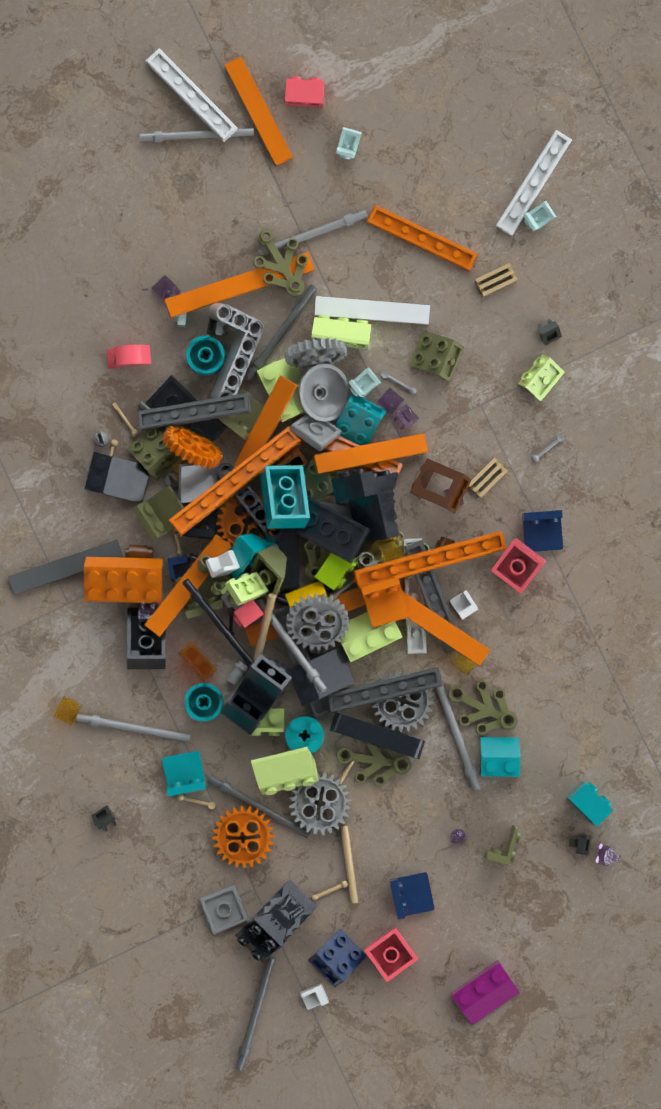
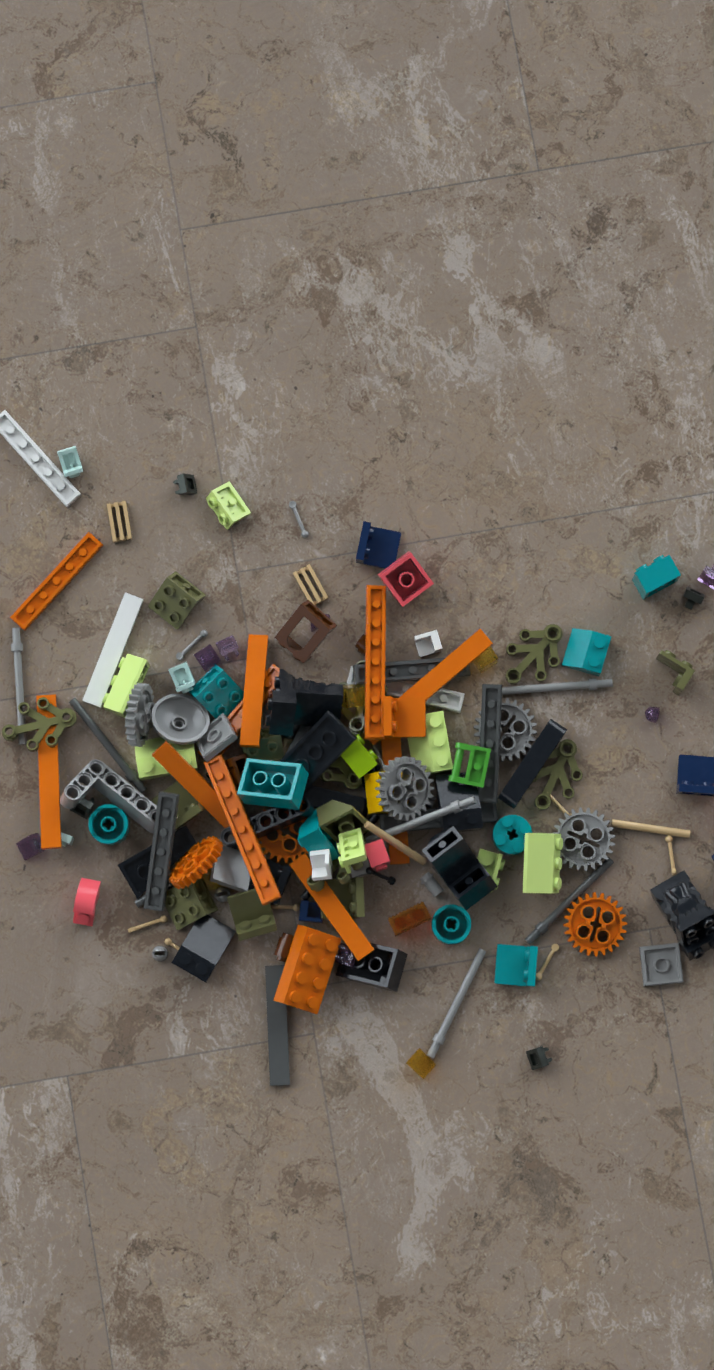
camera: 75 degrees left, 5 degrees down
black bar [182,579,254,668] -> none
none -> bright green plate [448,742,491,788]

